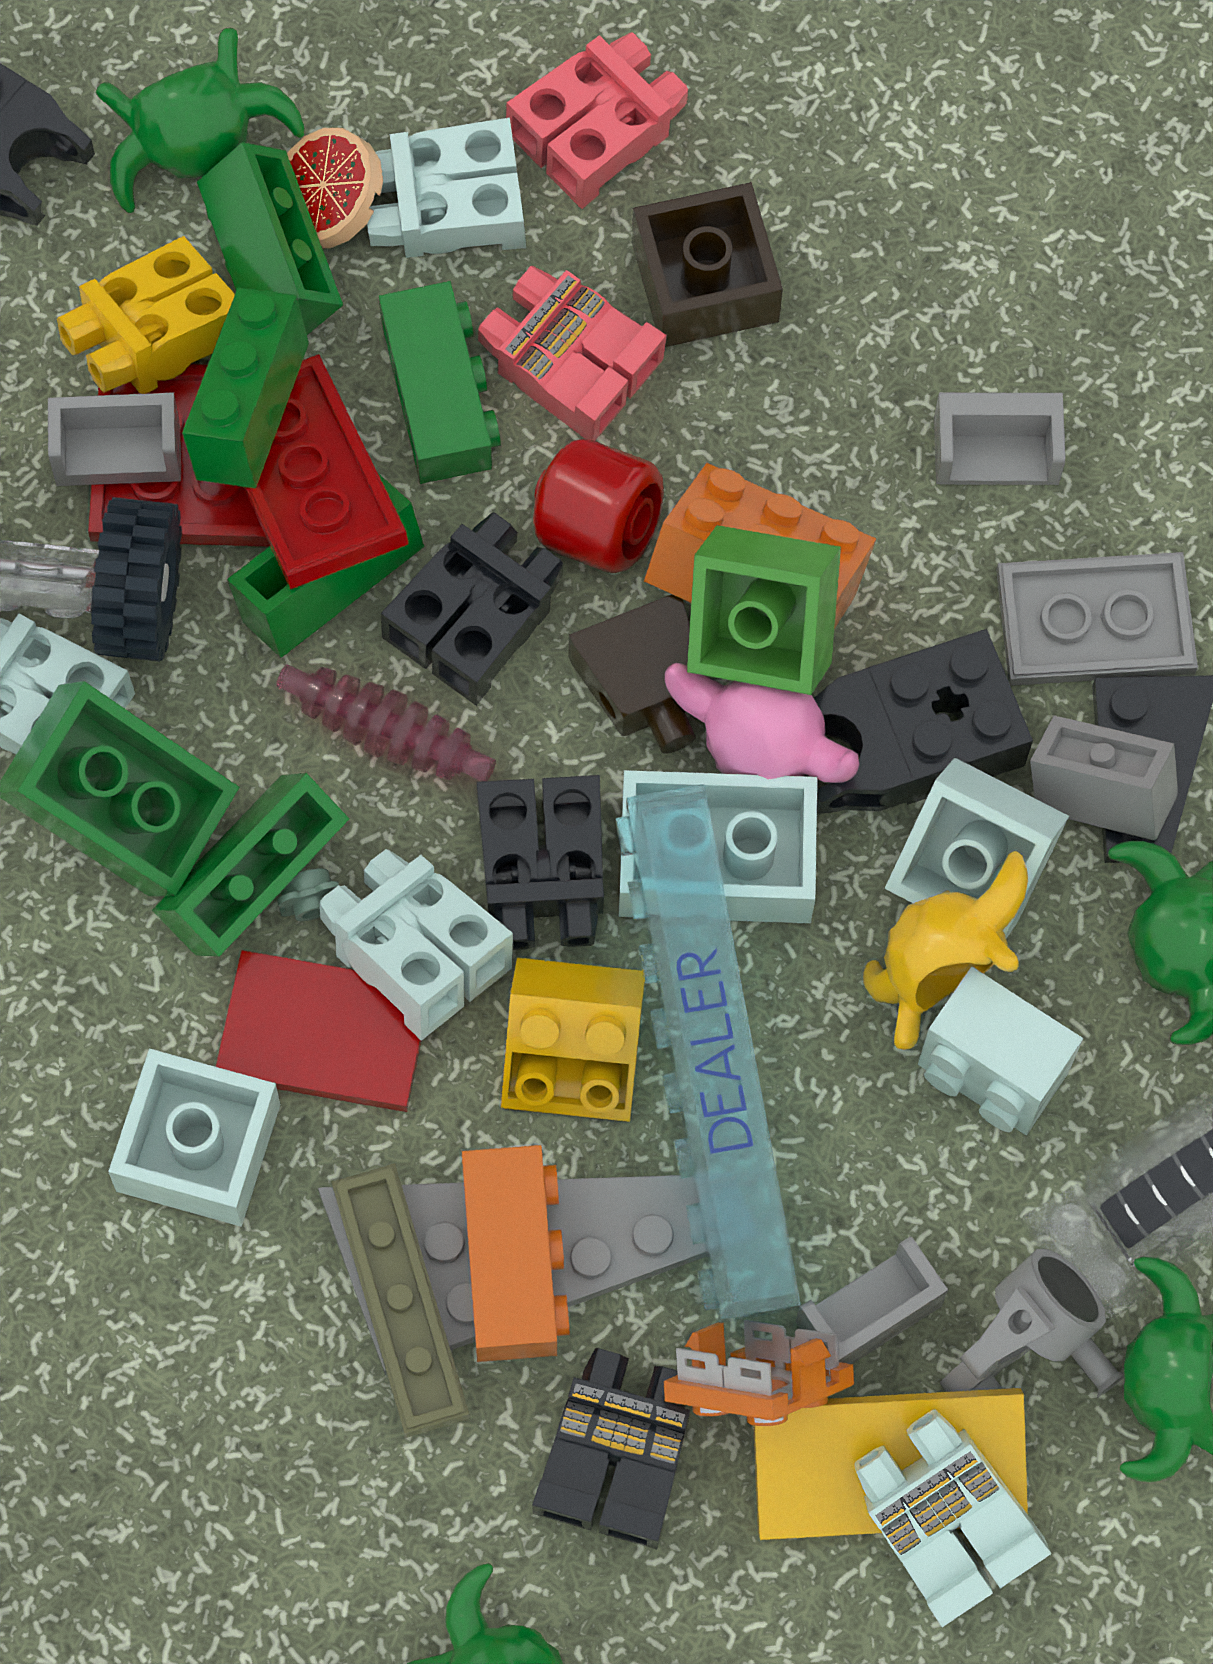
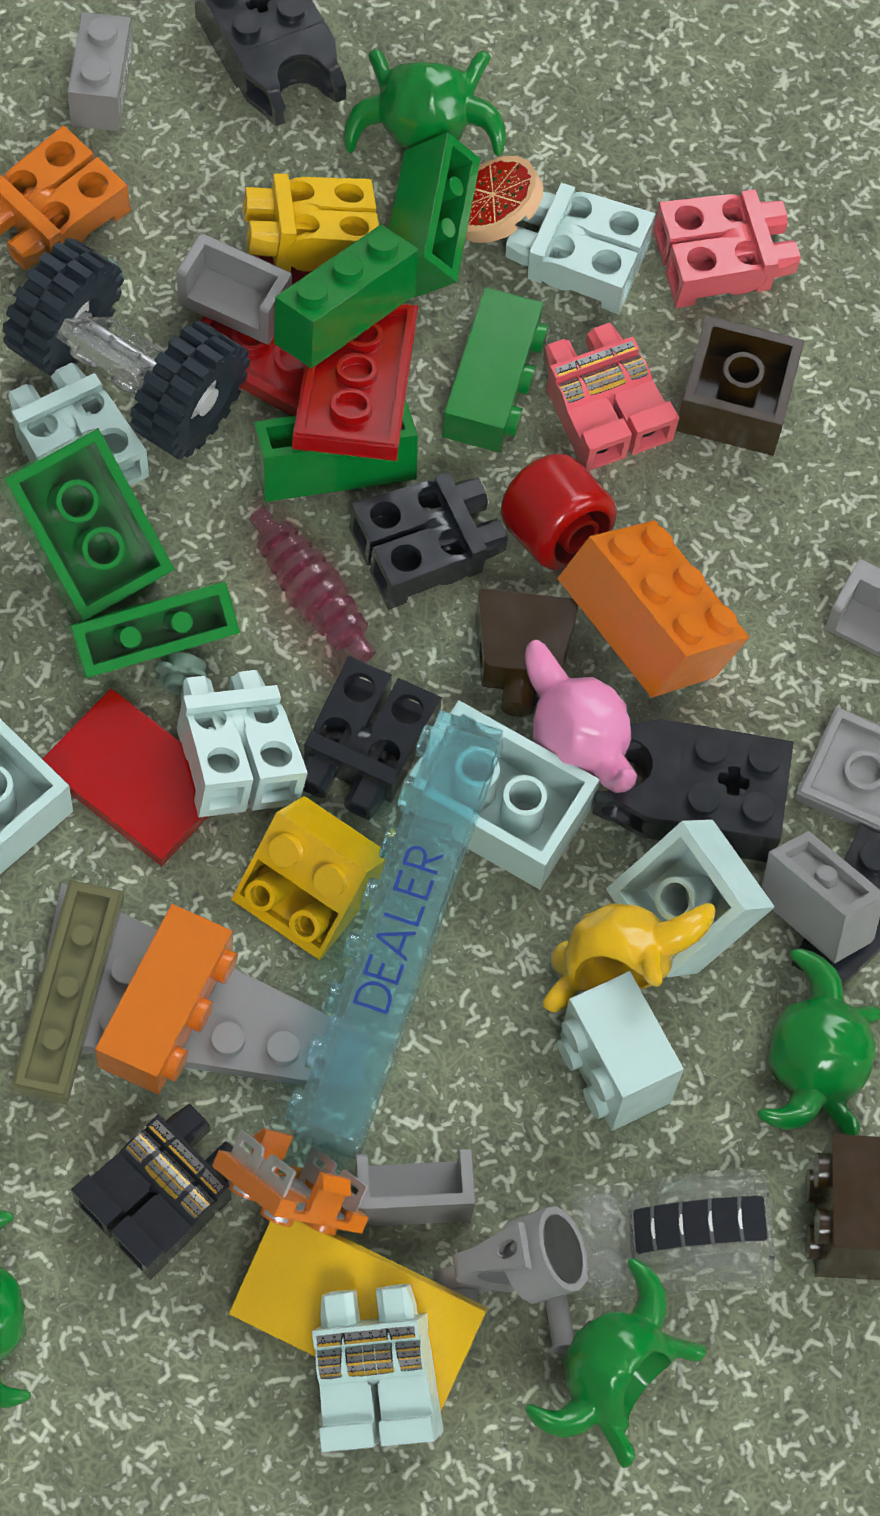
camera: 25 degrees right, 5 degrees down
bright green brick [687,525,841,695] -> none

